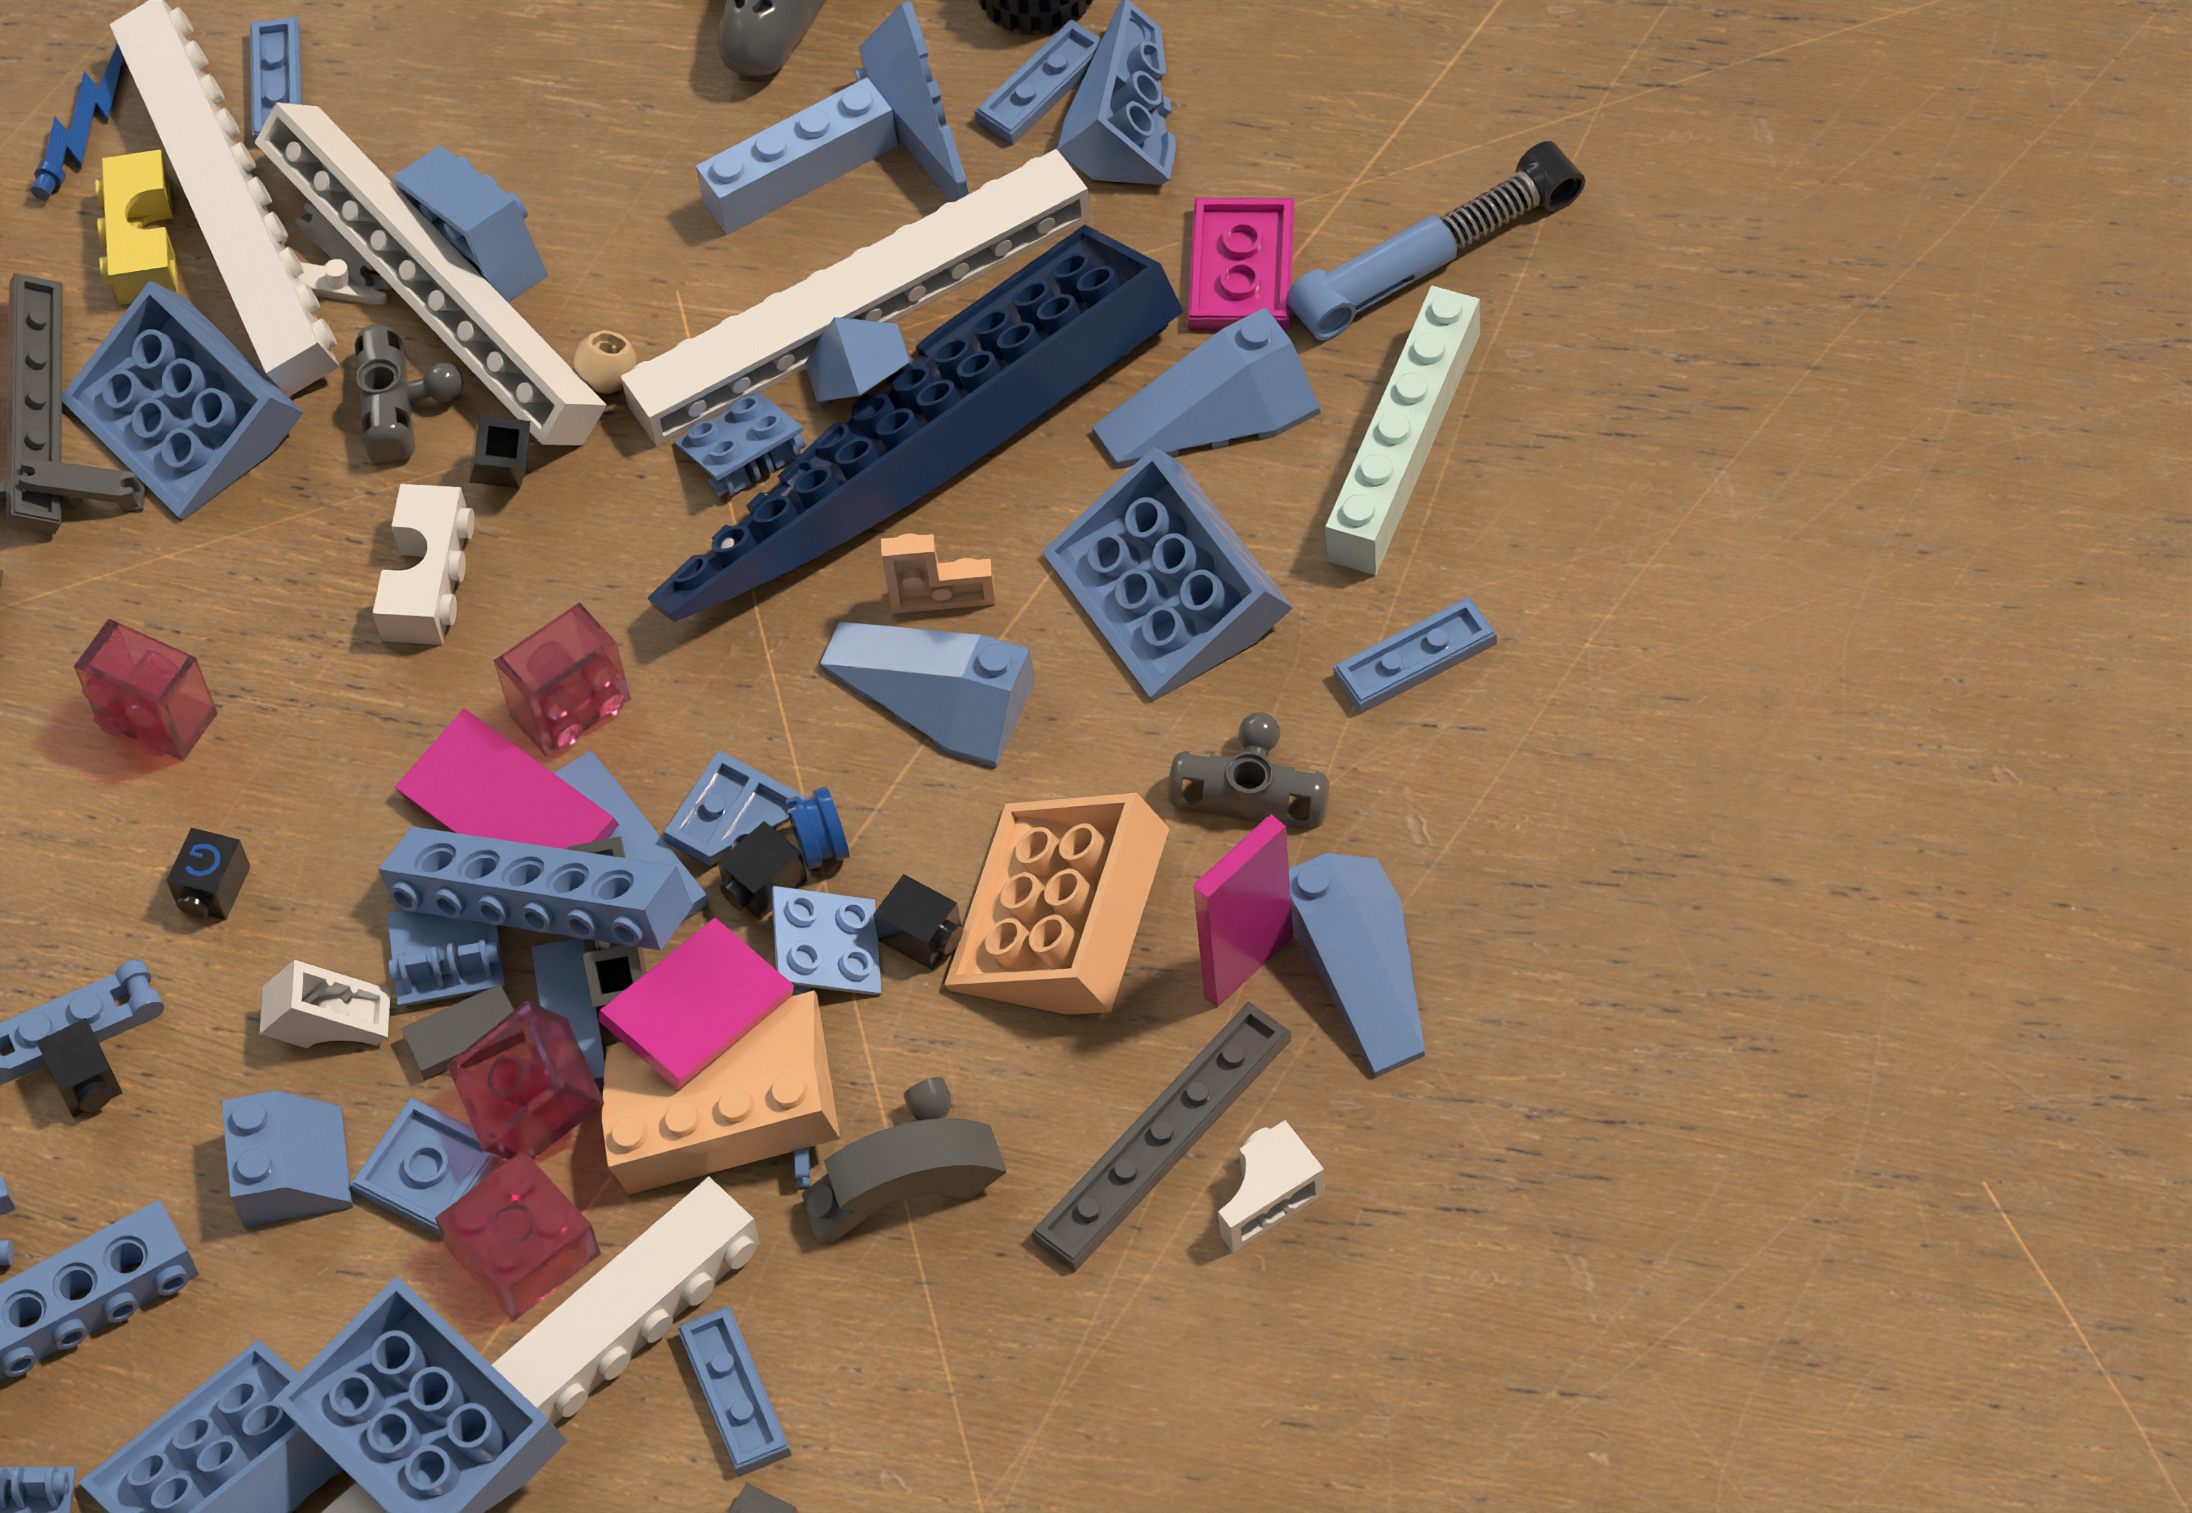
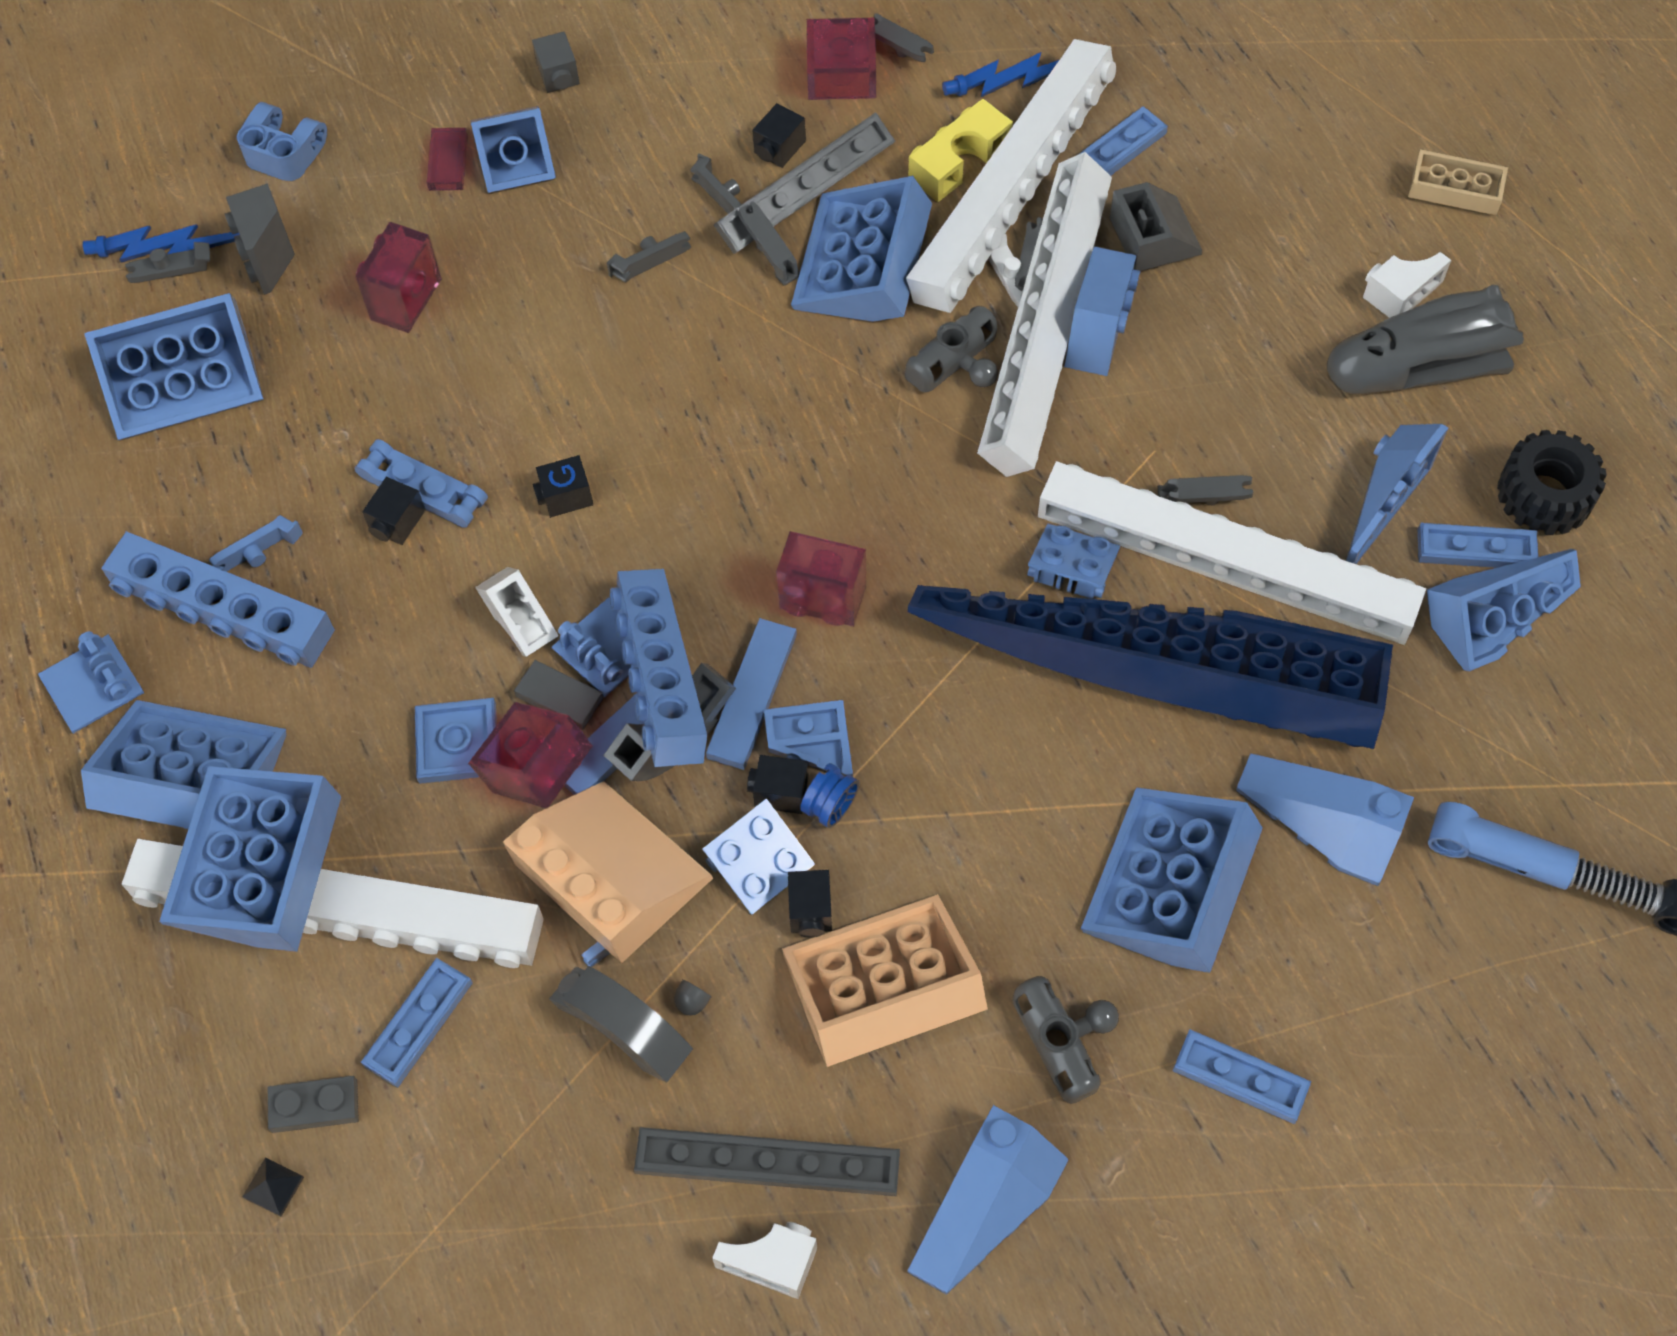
camera: 50 degrees right, 5 degrees up
clear pink brick [73,619,218,761] -> none
medium blue slope [221,1090,353,1227] -> none
white arch [373,484,474,645] -> none
dark pink tile [395,708,619,850] -> none
clear pink brick [435,1150,601,1322] -> none
black brick [469,415,530,489] -> none
tan piece [574,330,637,395] -> none
dark pink tile [598,918,794,1090] -> none
light blue brick [695,77,898,235] -> none
medium blue slope [805,317,913,407] -> none
medium blue wedge [820,622,1035,768] -> none
light nougat plate [881,533,996,614] -> none
dark pink tile [1188,198,1295,330] -> none
dark pink tile [1193,815,1293,1007] -> none
light aqua brick [1325,285,1480,576] -> none
none -> dark grey slope [1110,182,1202,271]
none -> dark grey piece [1157,475,1253,506]

